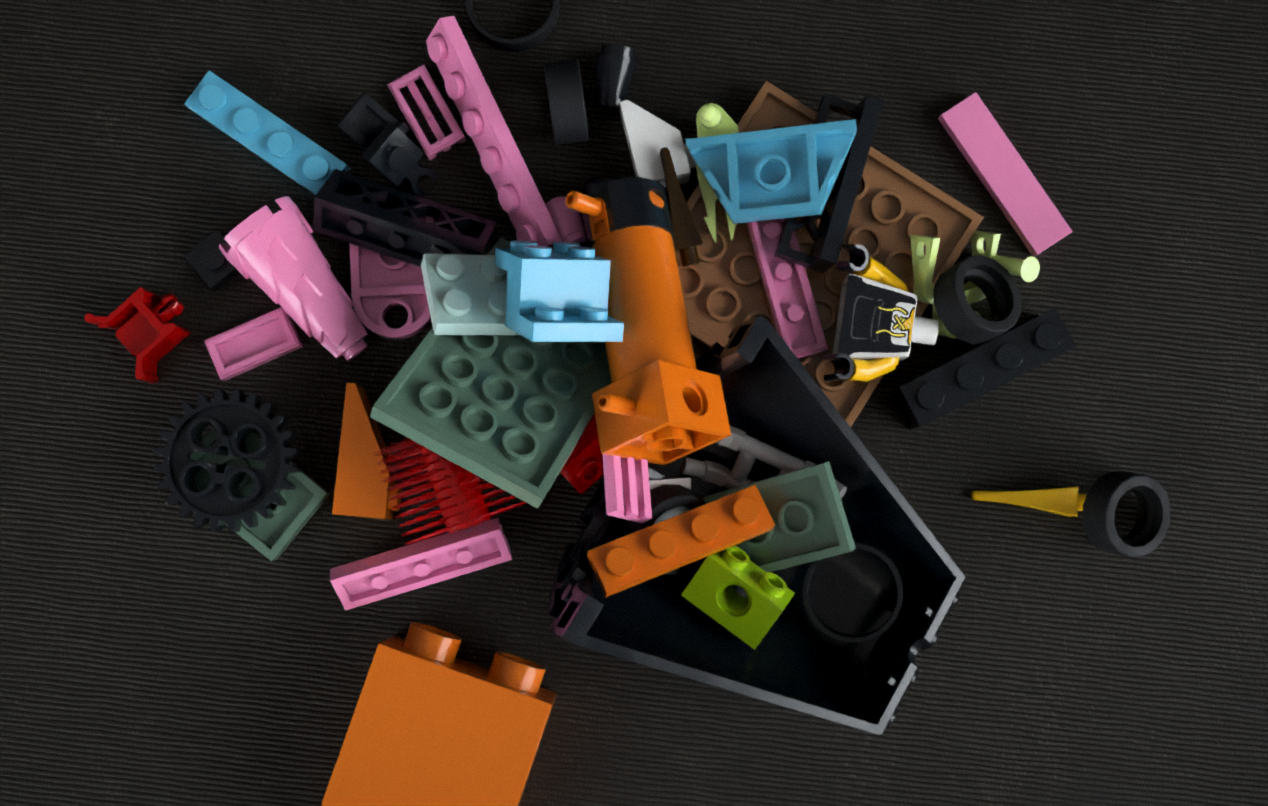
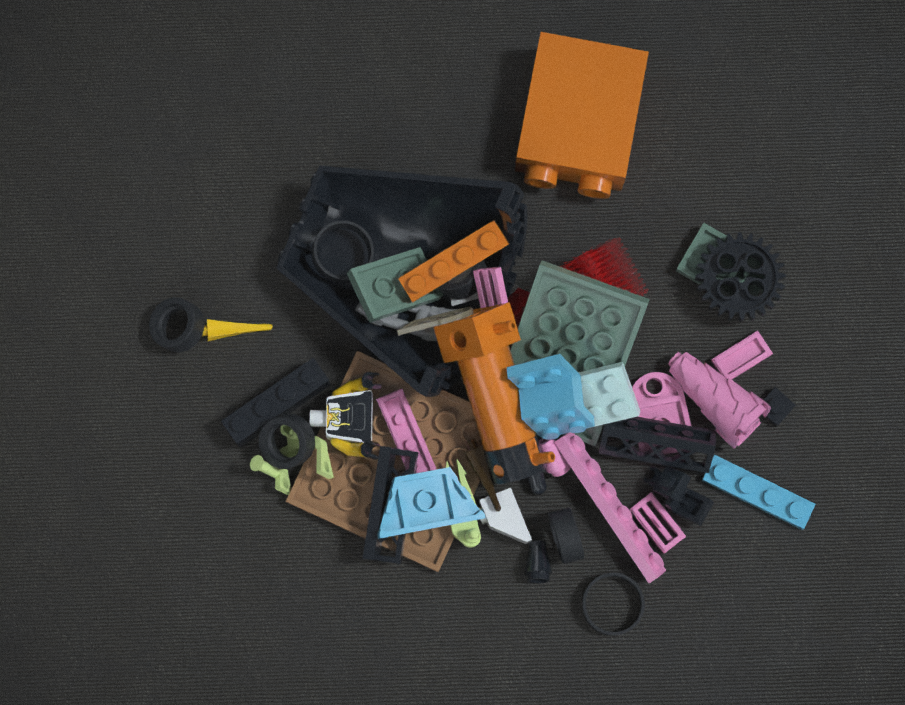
camera: 170 degrees right, 5 degrees down
red piece [84,287,190,384] -> none
bright pink plate [330,518,512,611] -> none
orange slope [332,383,402,519] -> none
lime brick [681,546,795,650] -> none
bright pink tile [938,92,1073,257] -> none
none -> dark tan window [397,307,474,336]

